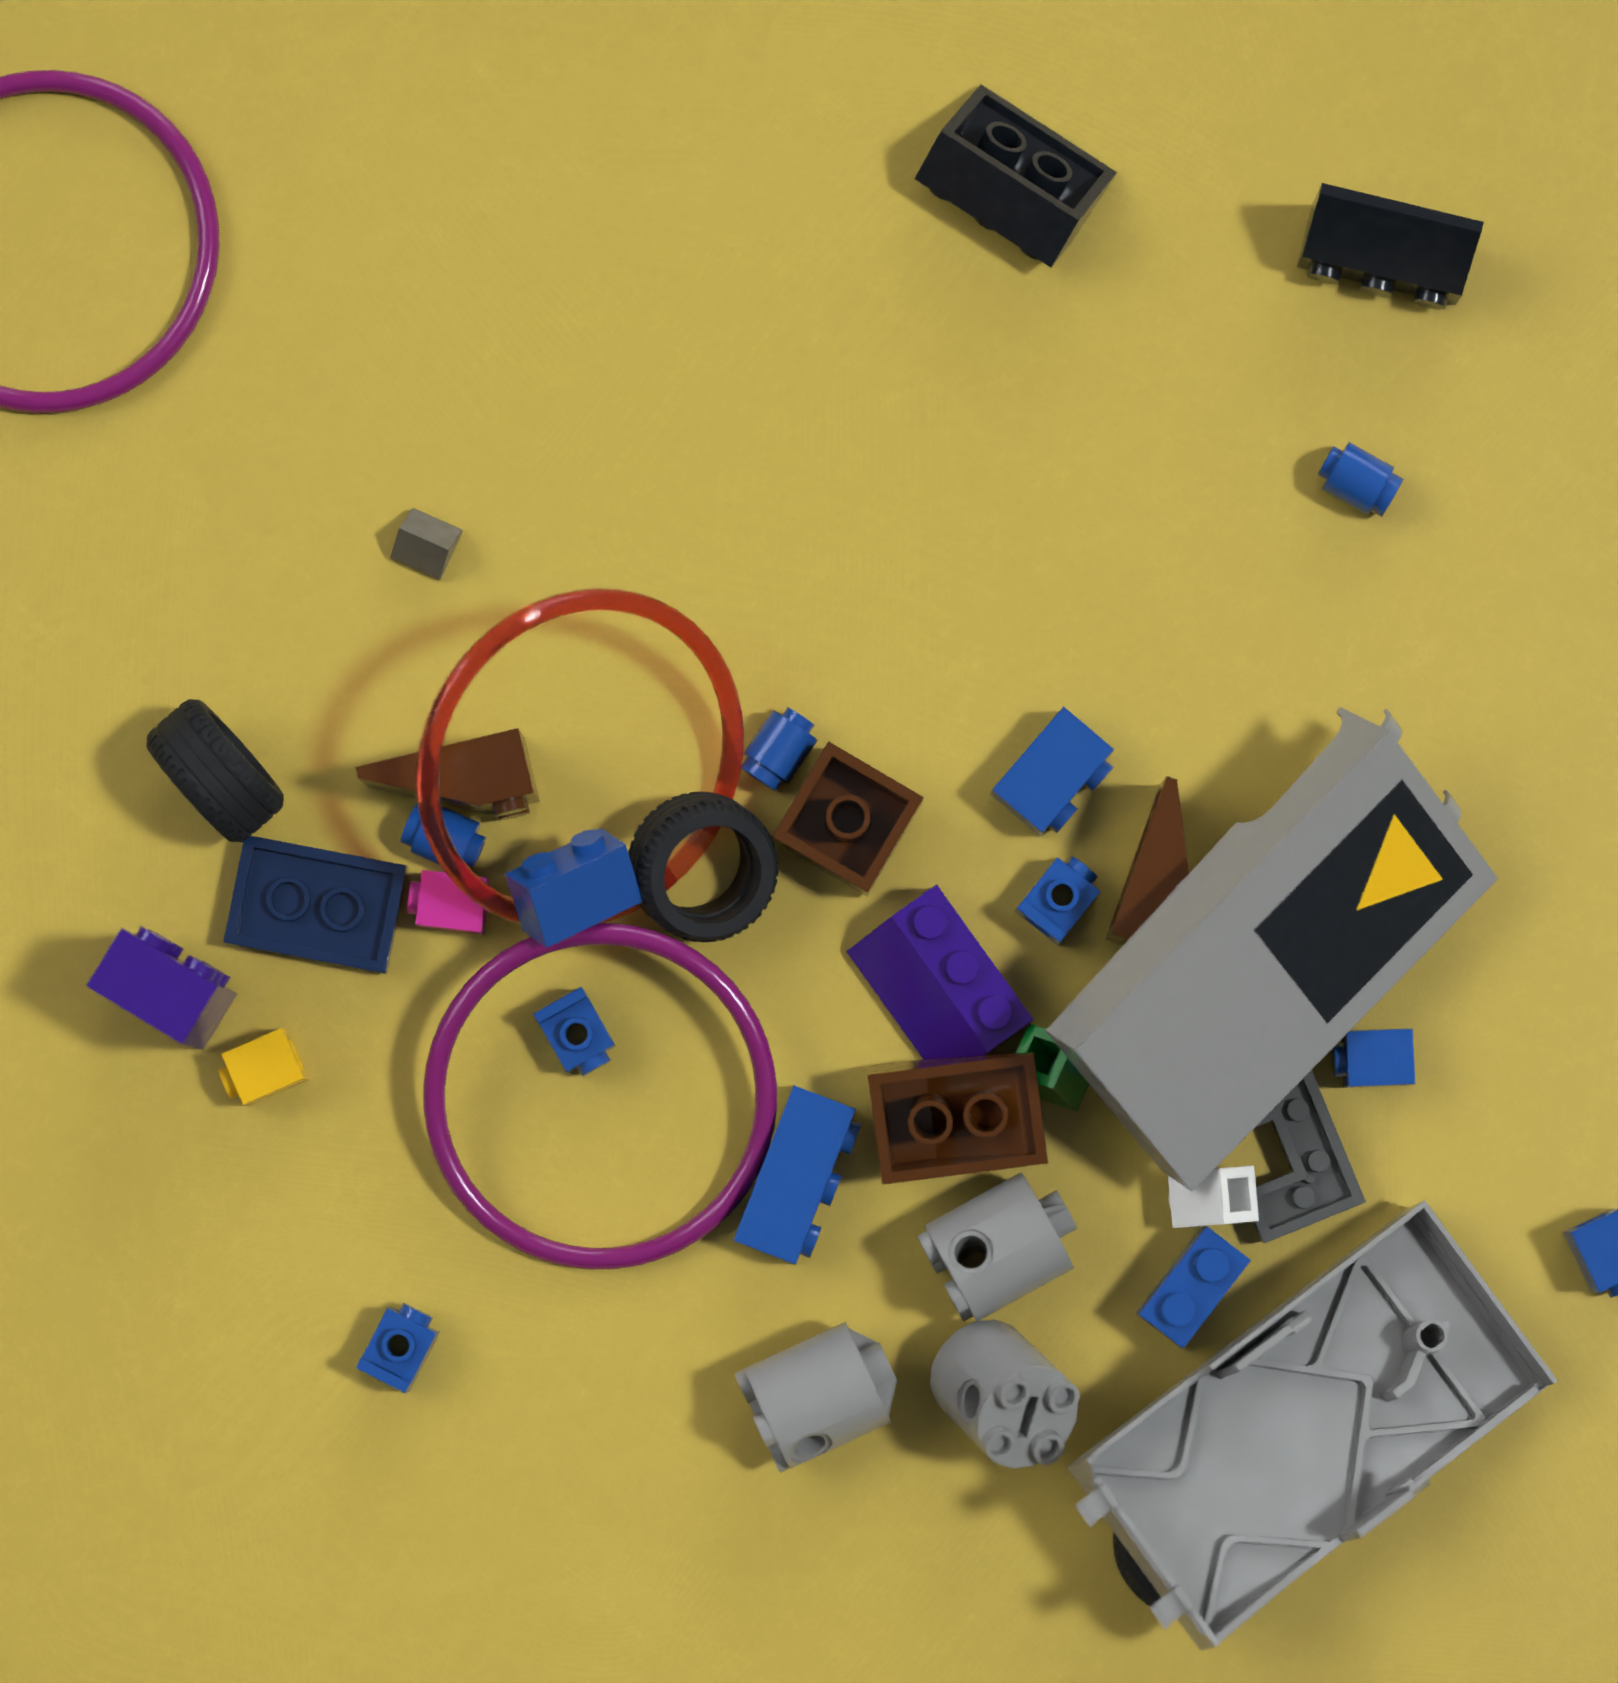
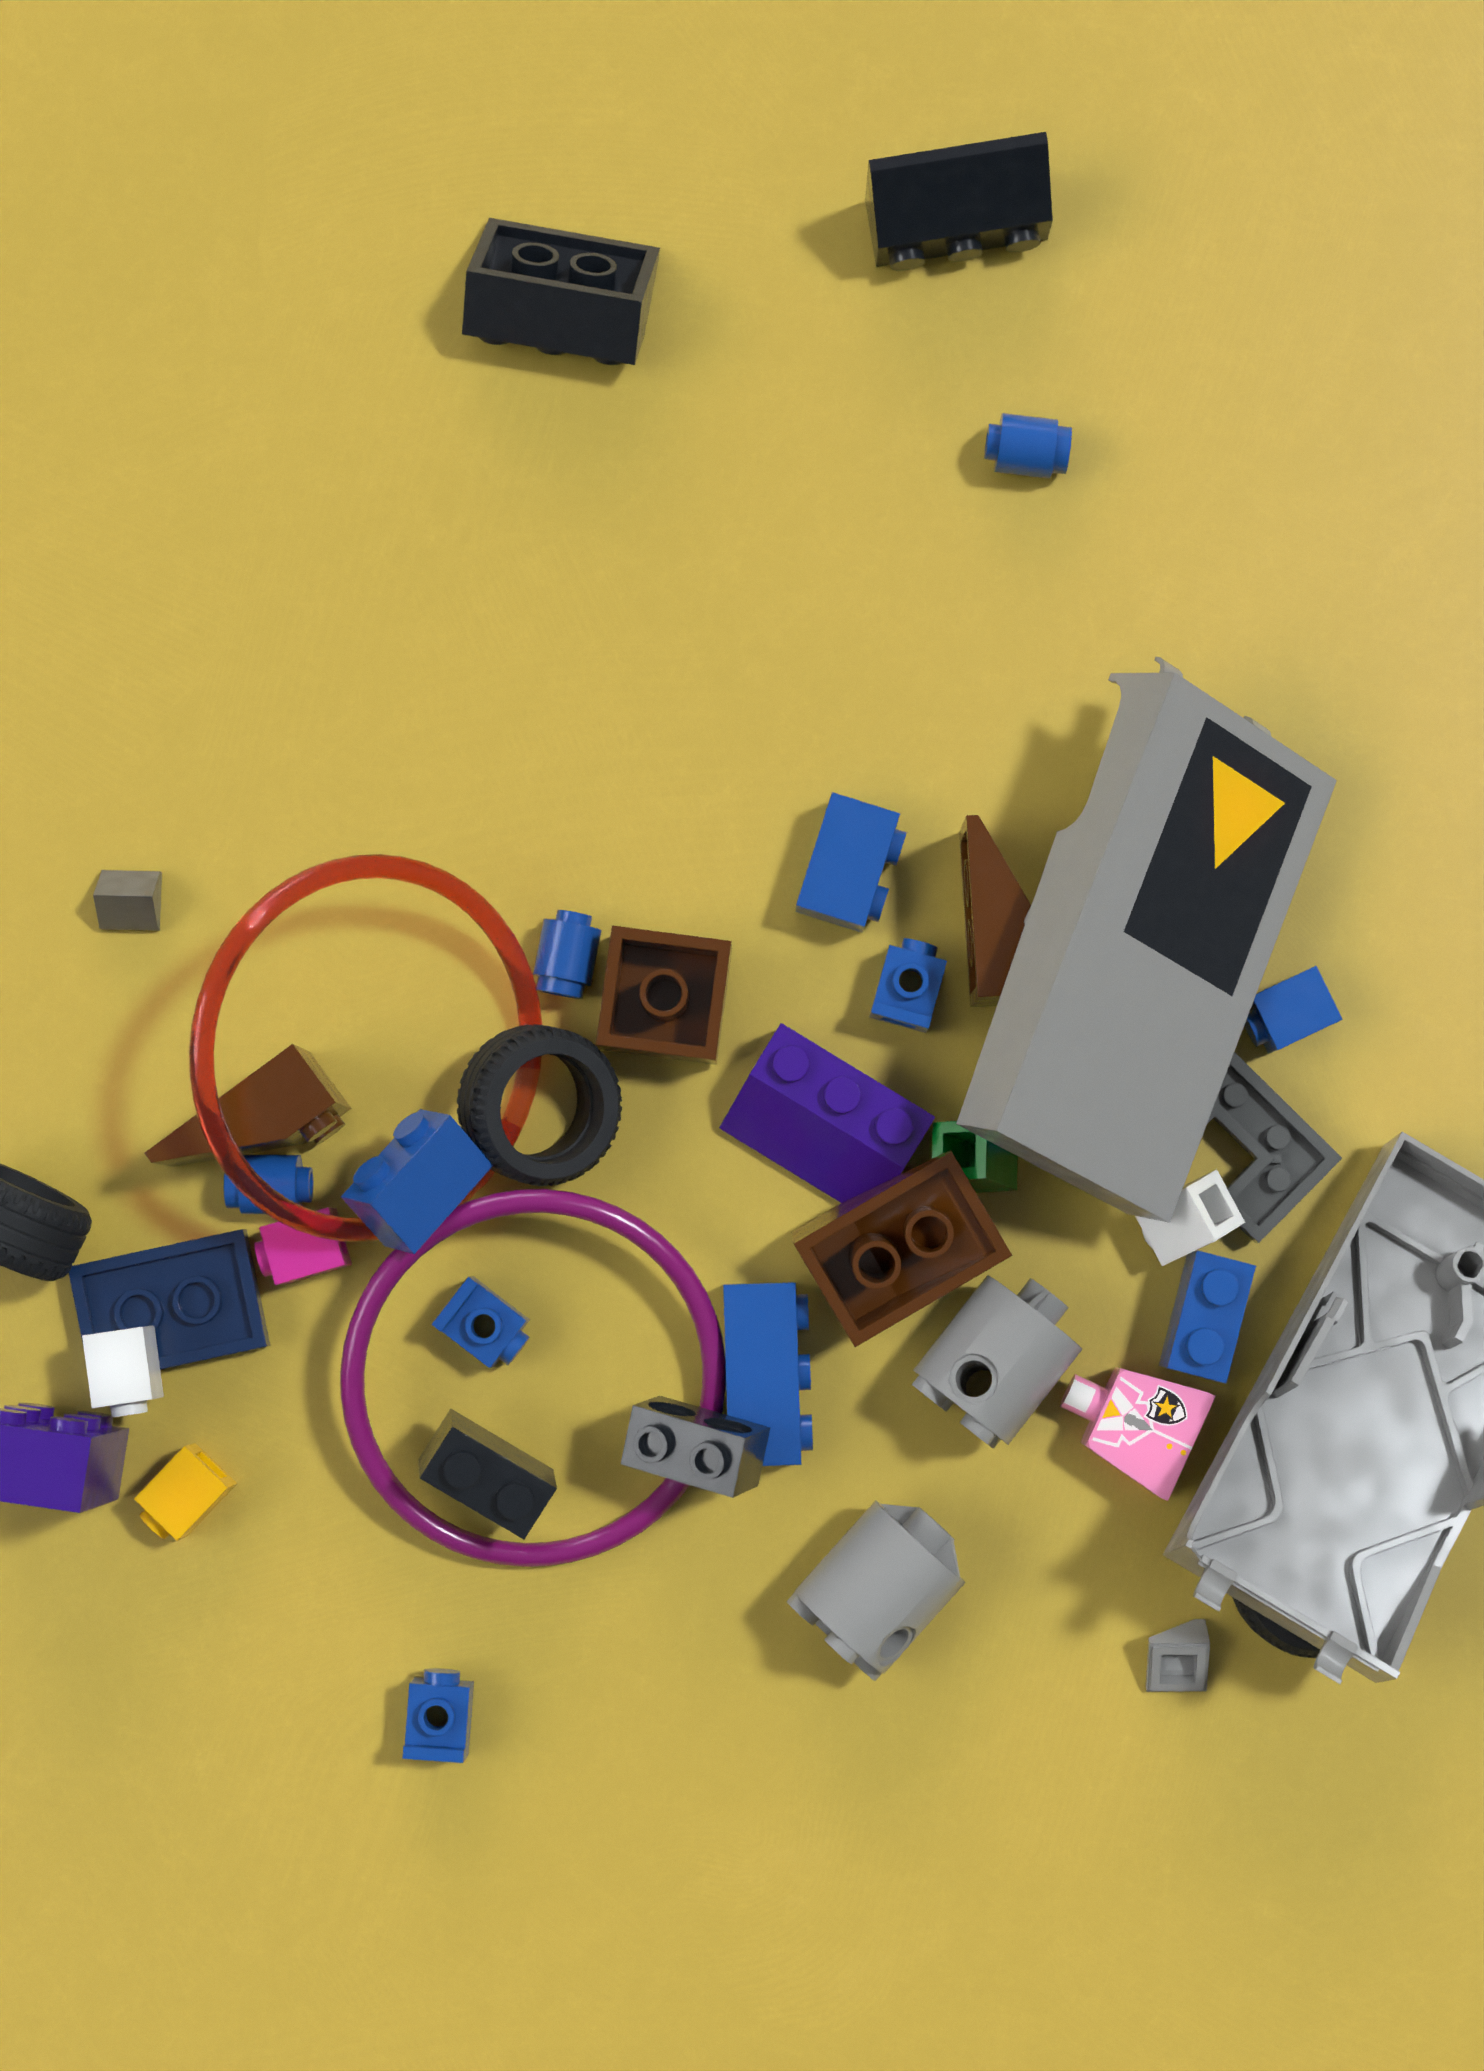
camera: 20 degrees left, 0 degrees up
light grey cylinder [930,1319,1080,1468] -> none
none -> white brick [82,1326,164,1417]
none -> black brick [419,1409,557,1540]
none -> brick [621,1396,770,1498]
none -> bright pink torso [1060,1367,1216,1501]
none -> light grey slope [1146,1619,1210,1692]

